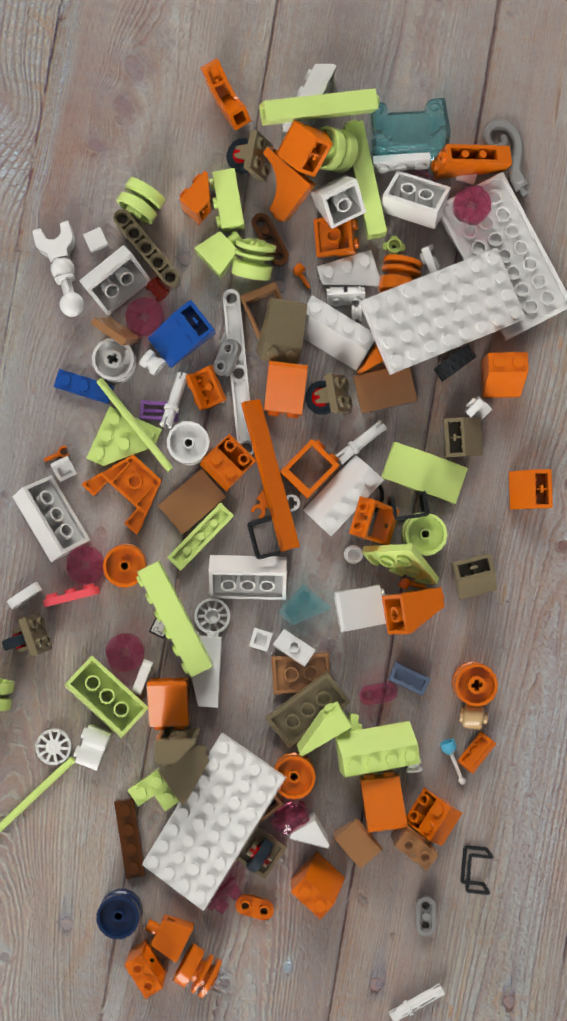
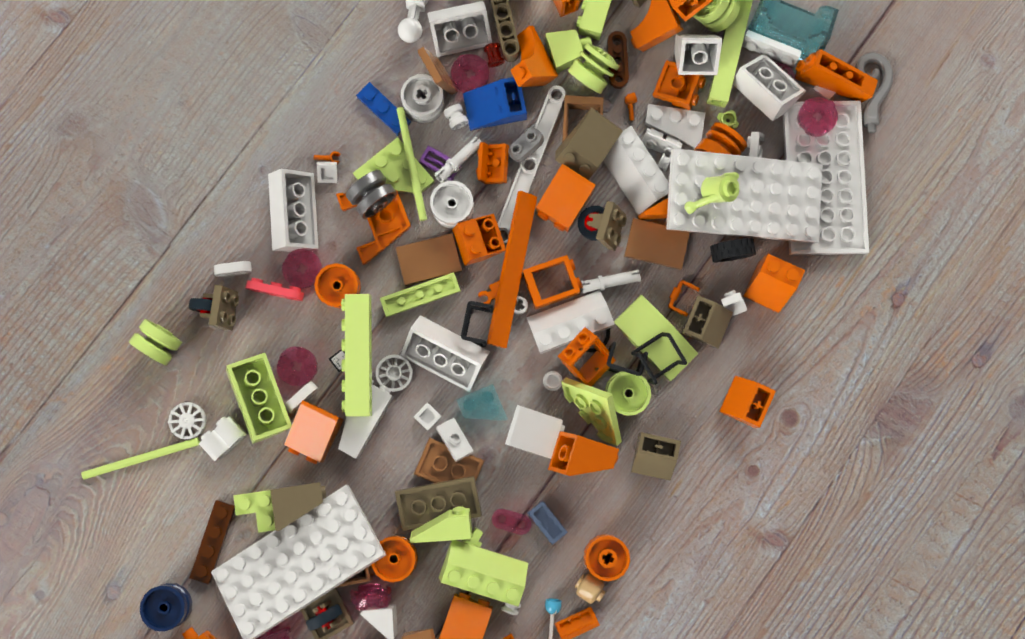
camera: 25 degrees right, 5 degrees down
dark tan slope [154,728,201,768] -> none
orange hand [398,578,427,590] -> none
none -> flat silver wheel [345,170,397,219]
none -> orange arch [510,26,558,87]
none -> black piece [631,332,687,385]
none -> orange piece [668,280,700,317]
none -> yellowish green piece [684,172,739,214]

